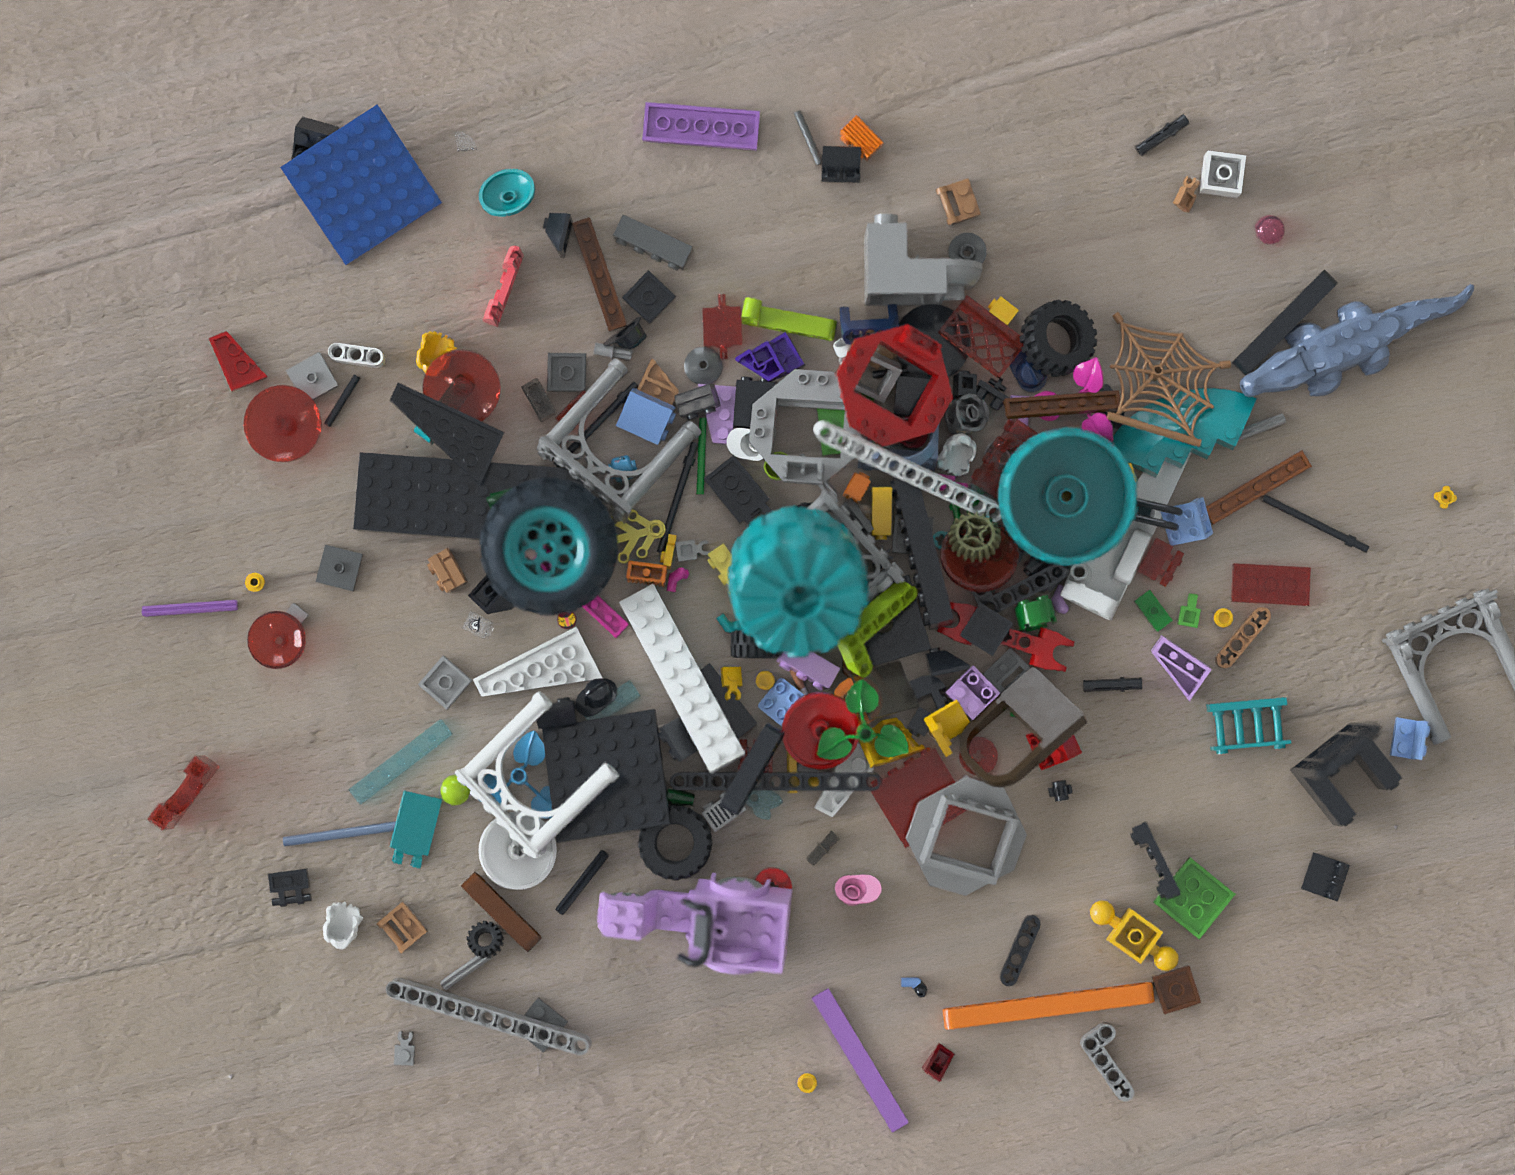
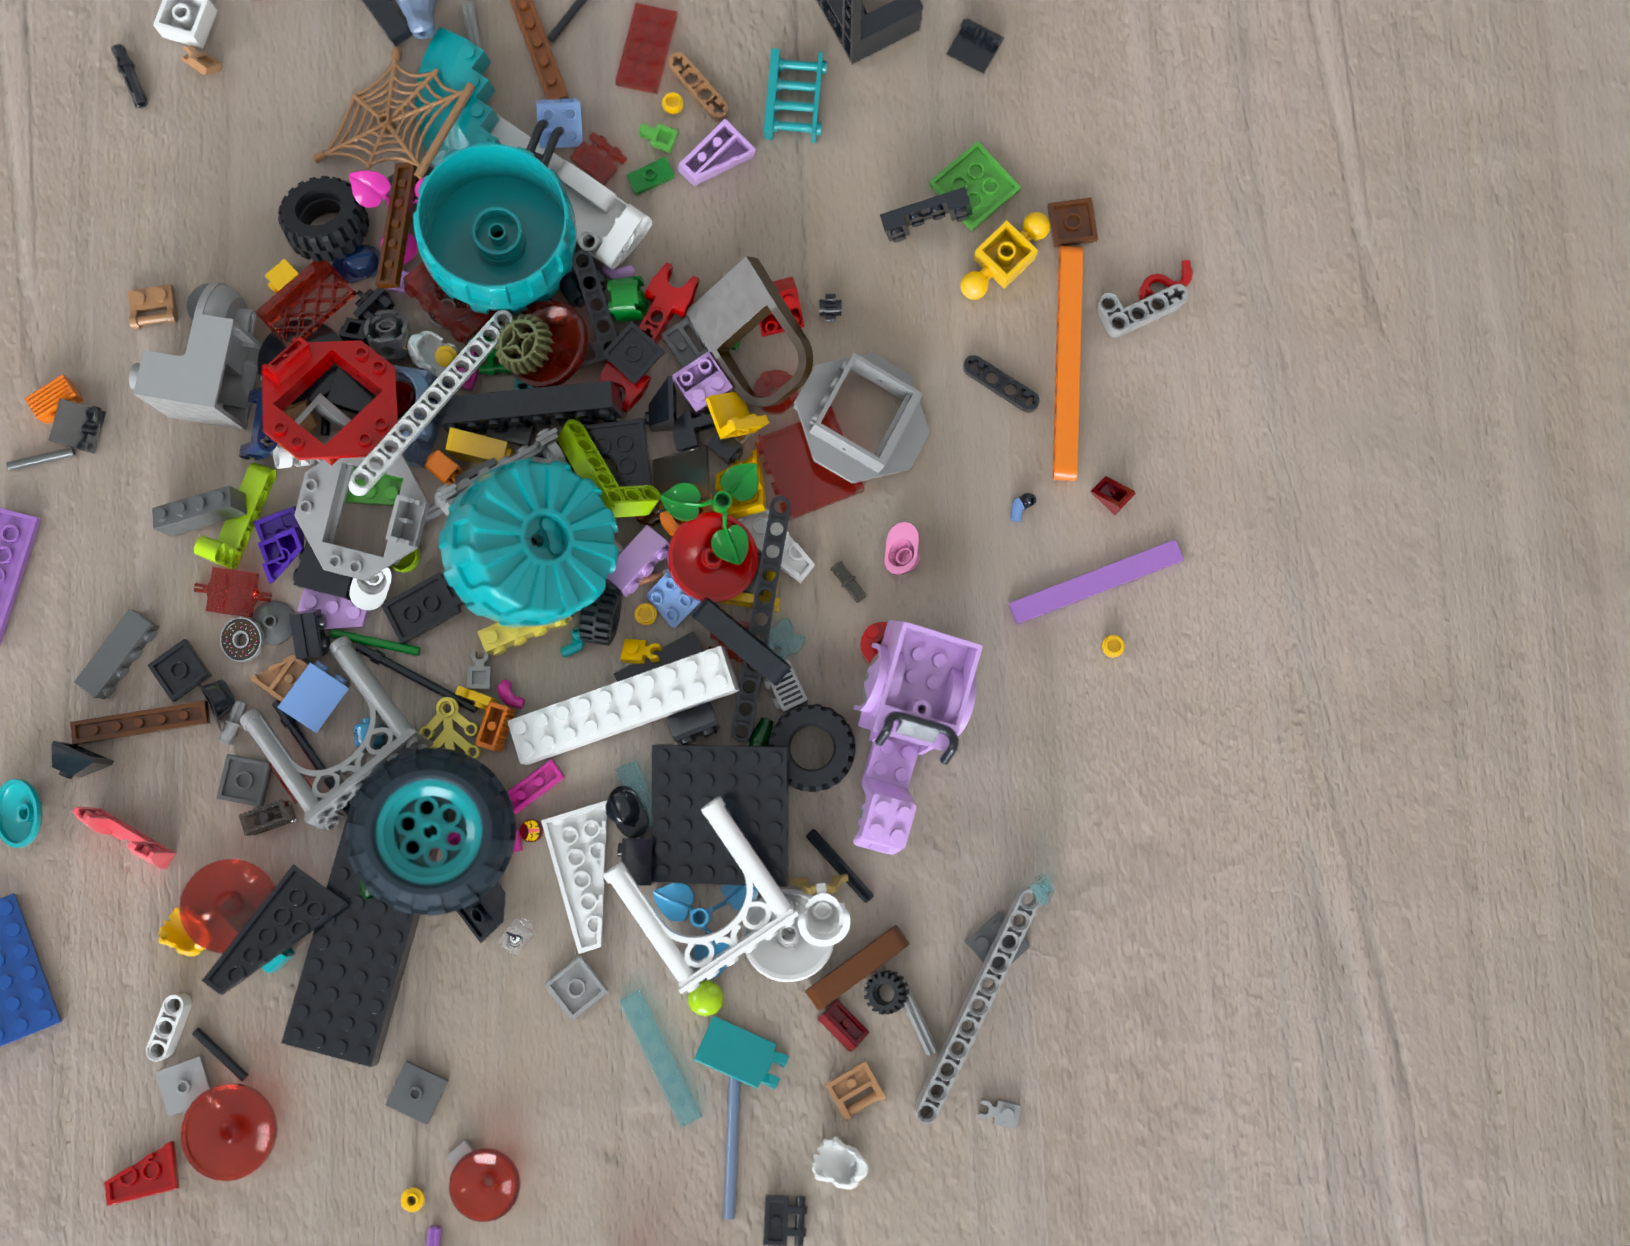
camera: 75 degrees left, 5 degrees down
medium nougat brick [427,548,468,593] -> none
black pin [1083,677,1142,692] -> none
none -> dark grey brick [152,486,247,536]
none -> tile [220,617,265,662]
none -> yellow plate [435,345,458,368]
none -> white helmet [791,874,850,947]
none -> dark red slope [818,999,870,1052]
none -> clear light blue tile [1029,873,1055,907]
none -> red animal [1138,260,1193,301]

